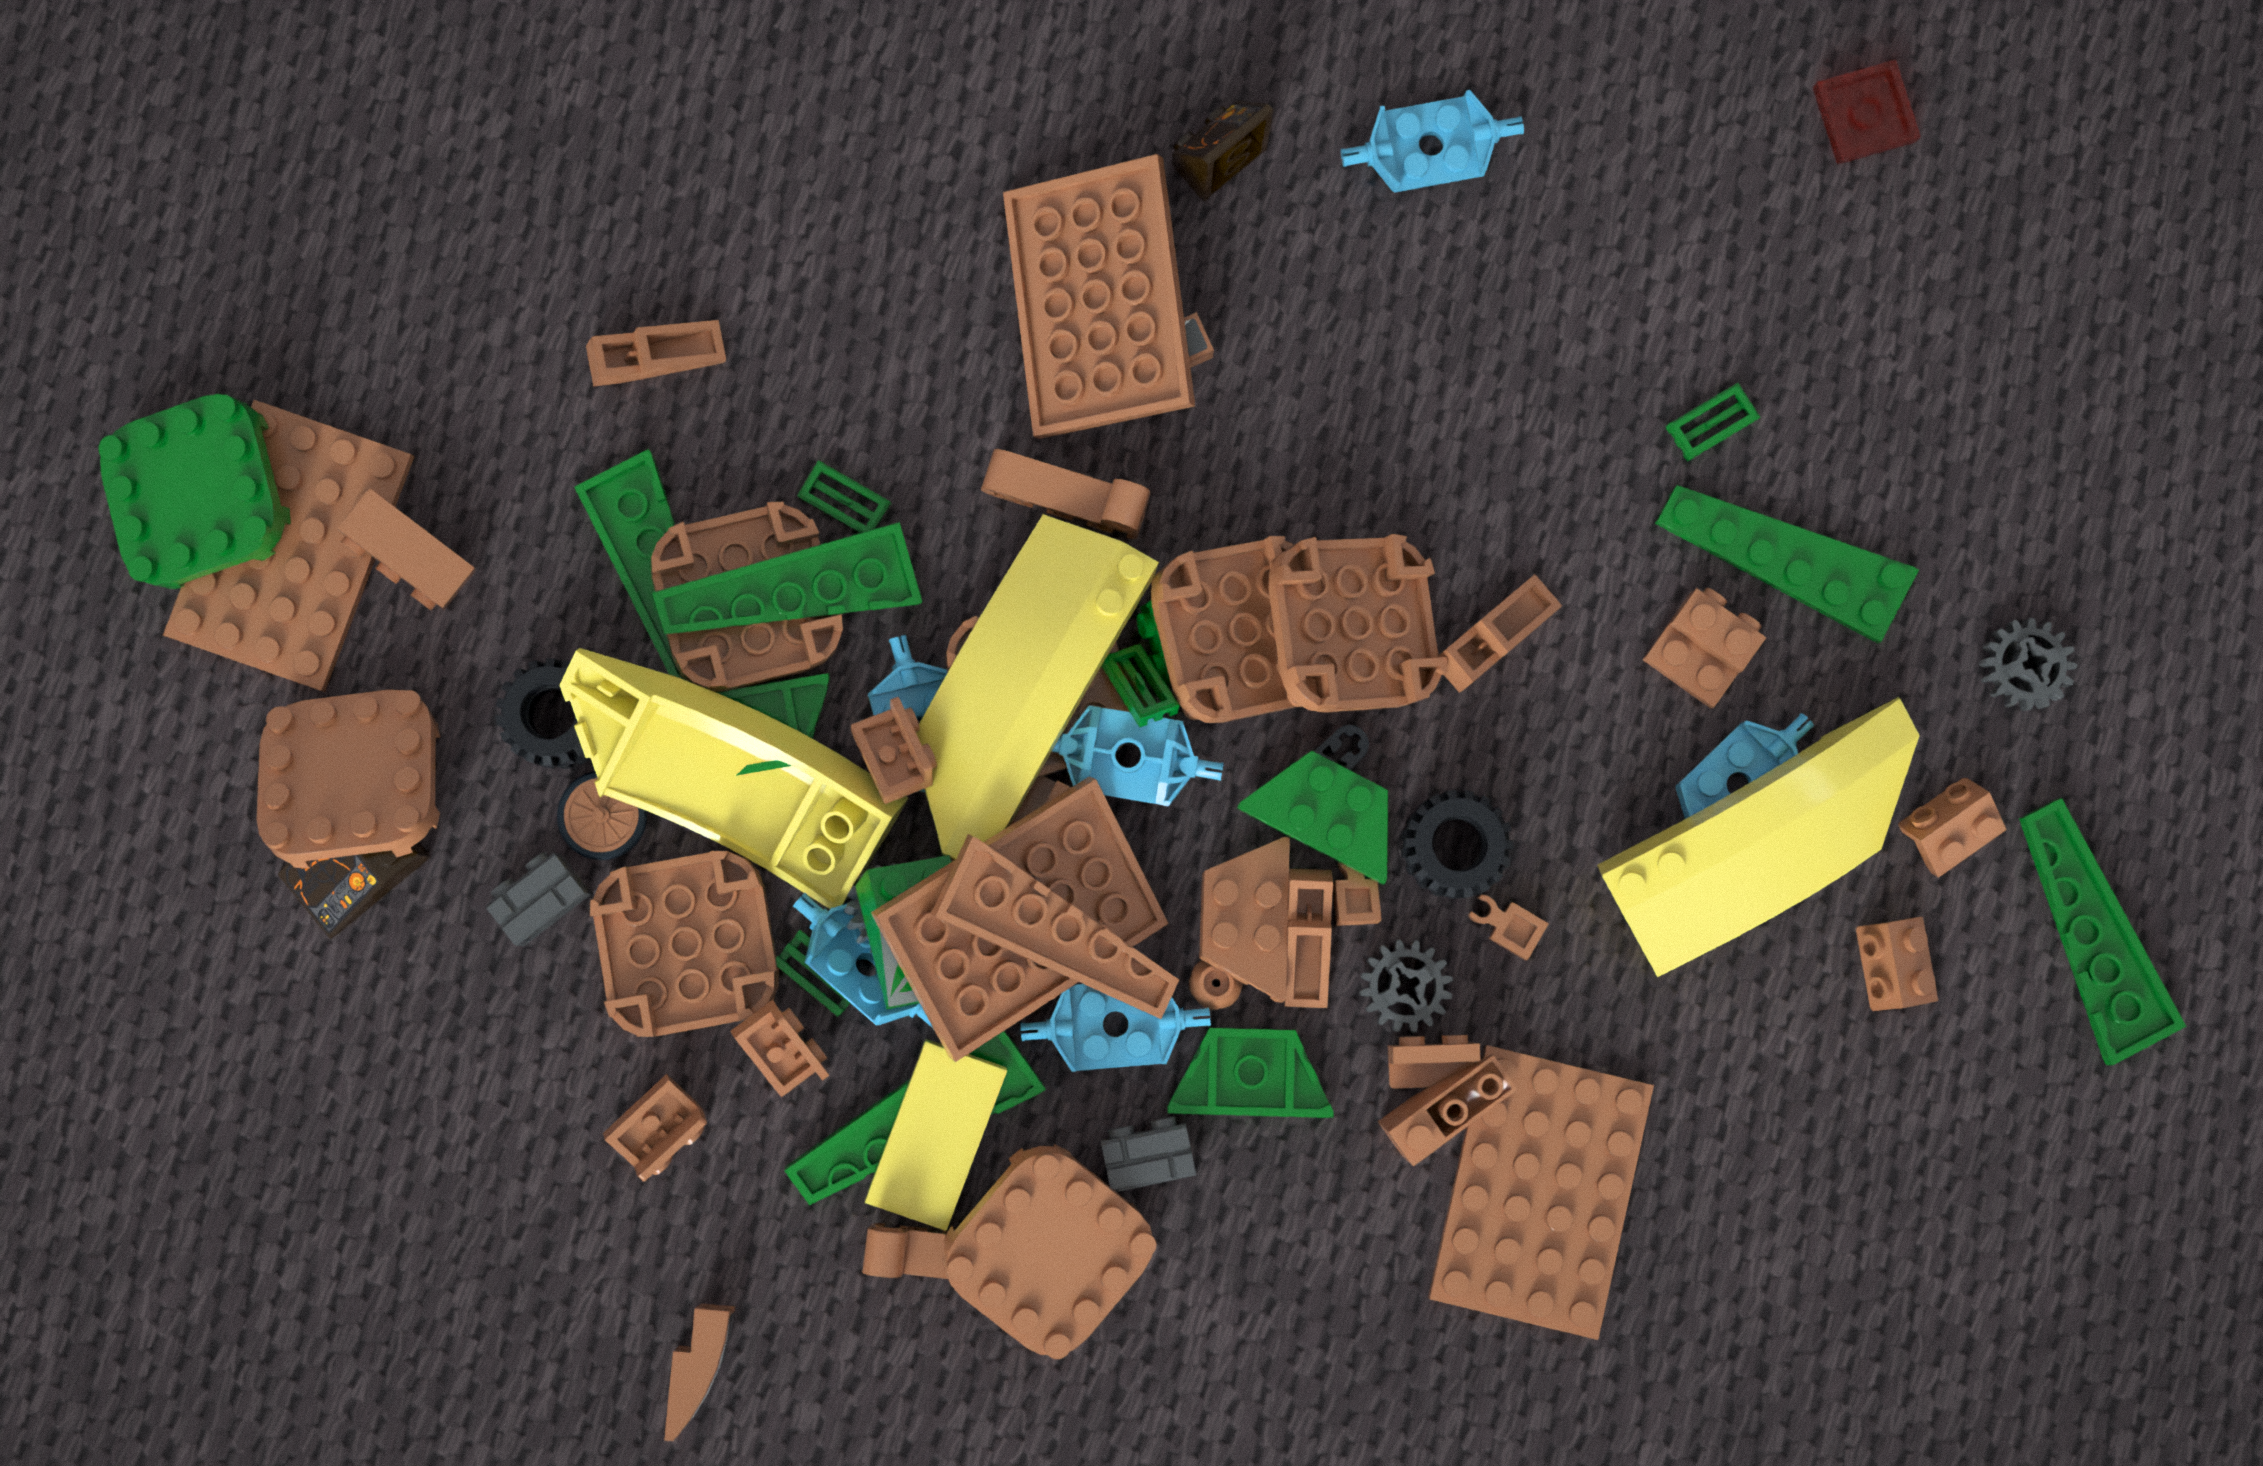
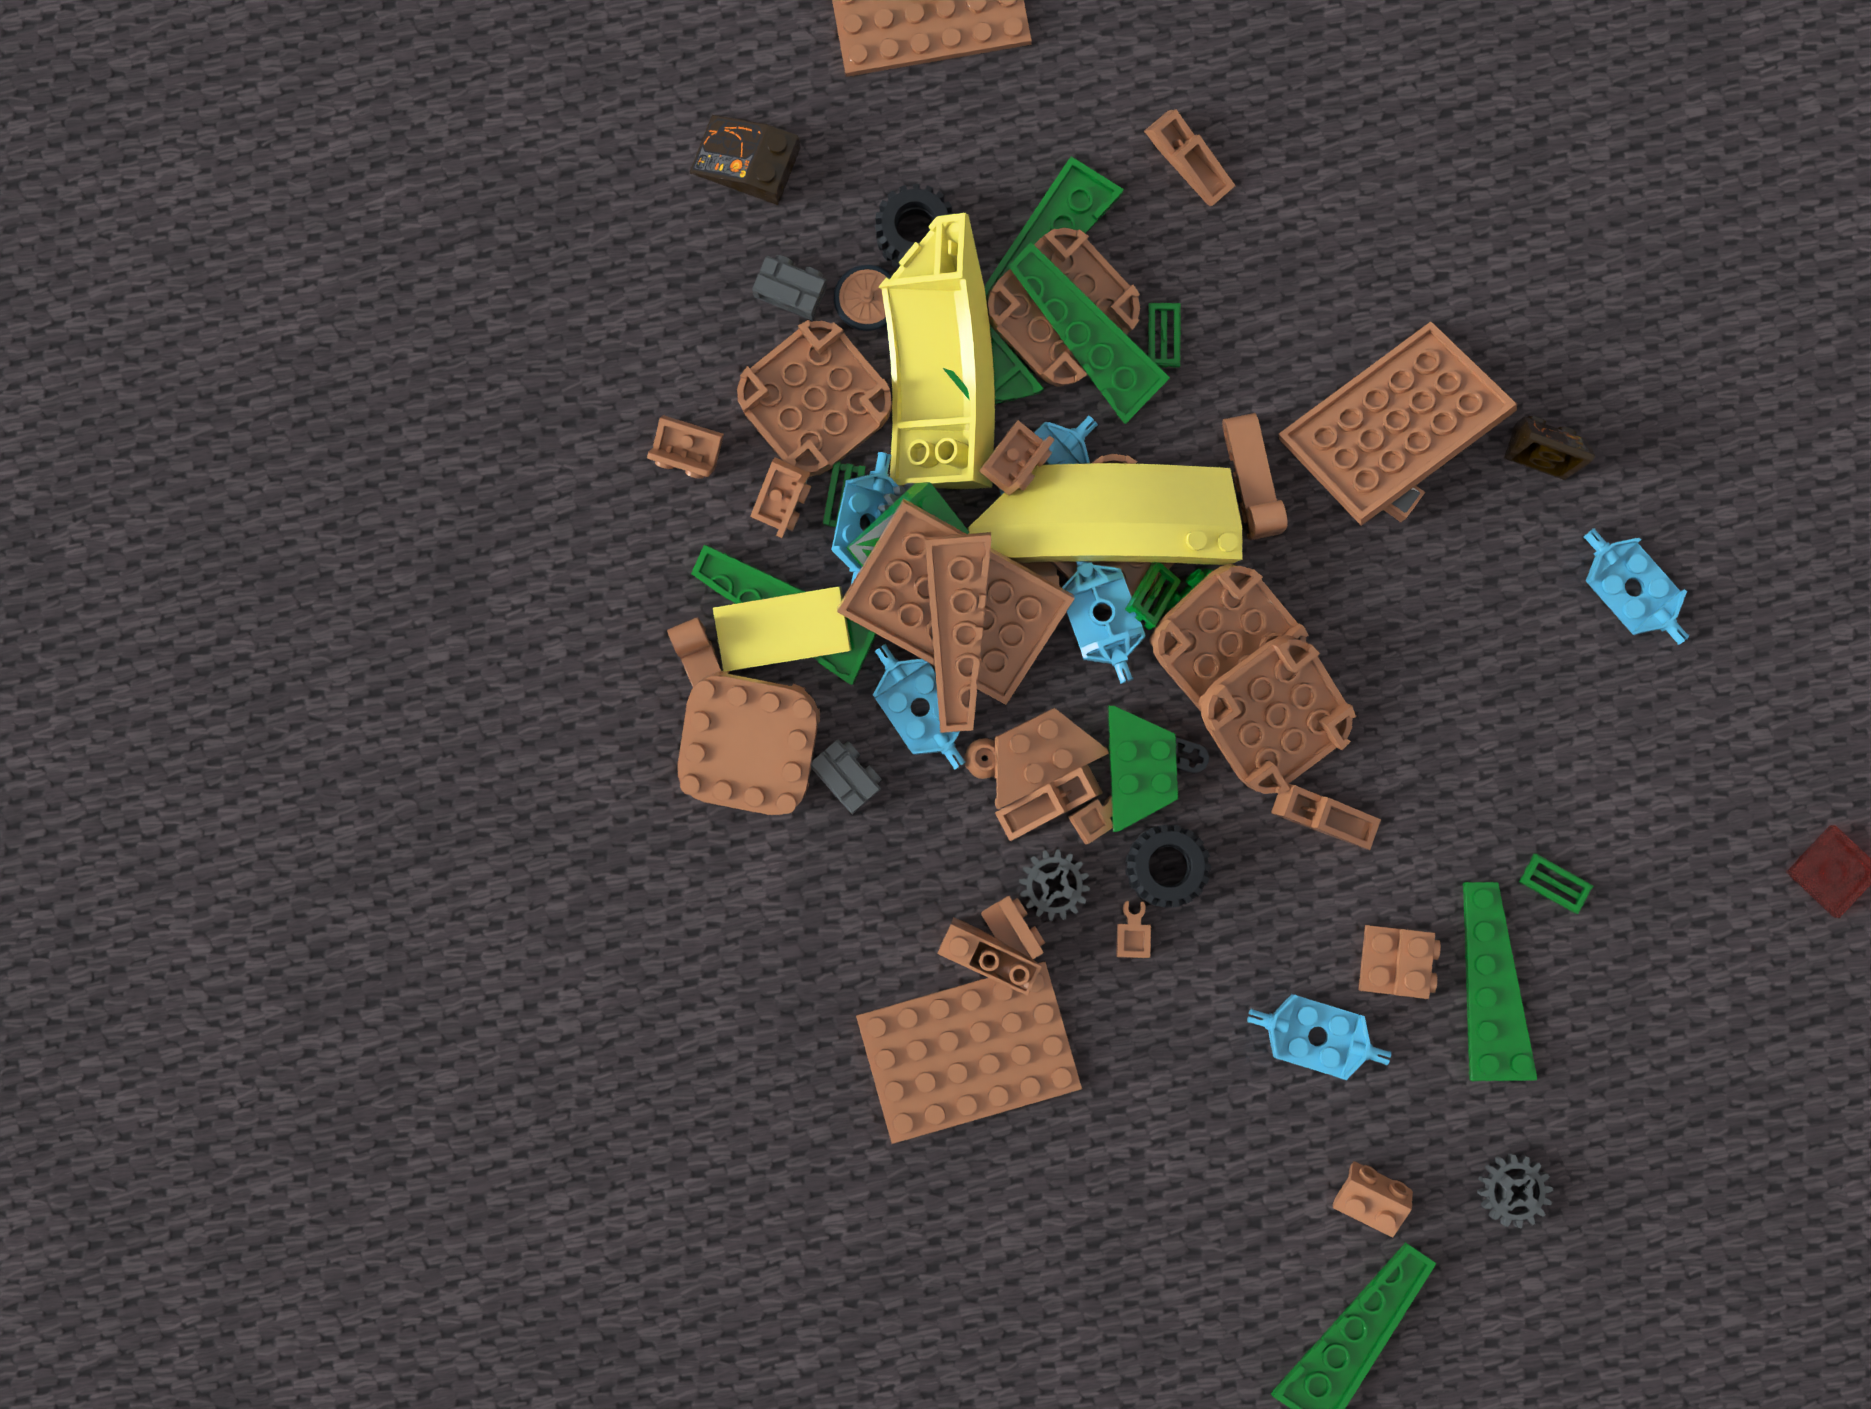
camera: 65 degrees right, 0 degrees up
nougat plate [257,690,440,868] -> none
nougat brick [337,488,476,610] -> none
nougat slope [664,1303,735,1441] -> none
green wing [1167,1027,1334,1118] -> none
light yellow slope [1597,697,1920,977] -> none
nougat bracket [1856,916,1938,1011] -> none

